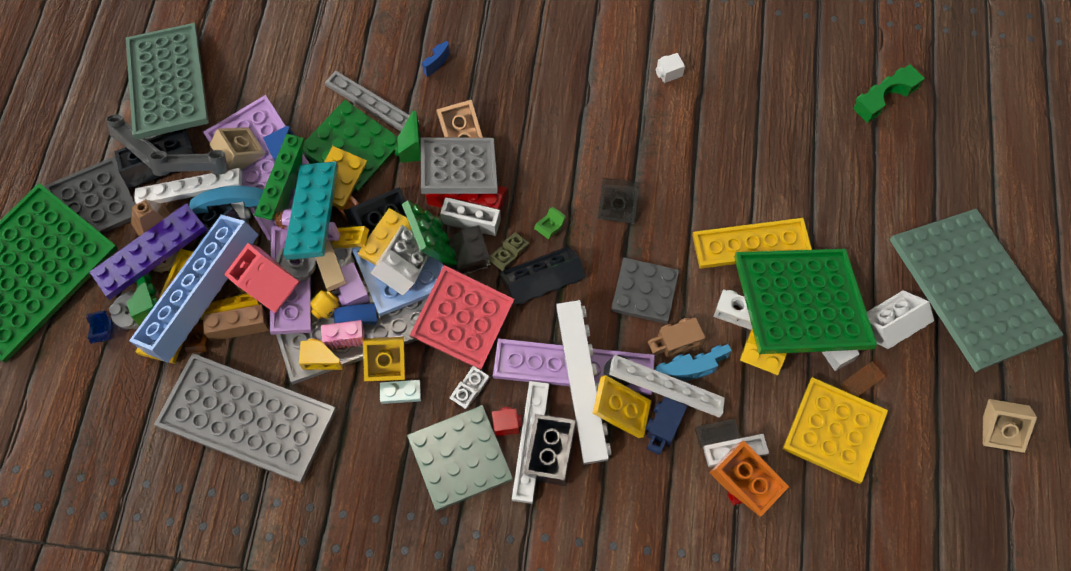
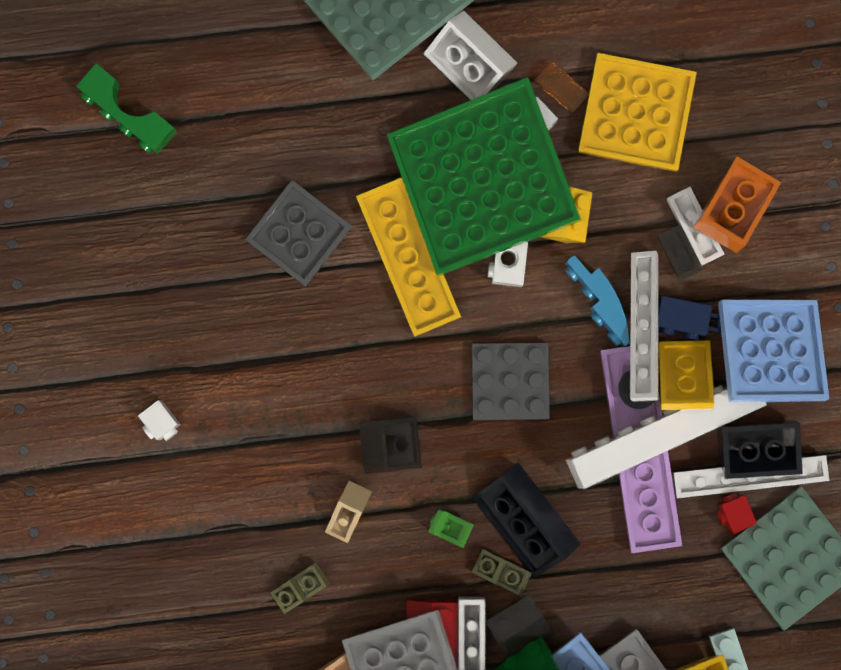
camera: 105 degrees left, 20 degrees up
coral plate [409,265,514,370] -> none
white slope [450,366,490,409] -> none
medium nougat brick [648,317,705,357] -> none
none -> dark grey plate [245,180,352,287]
none -> olive slope [270,562,330,614]
none -> tan slope [325,481,372,543]
none -> light blue plate [718,300,829,402]

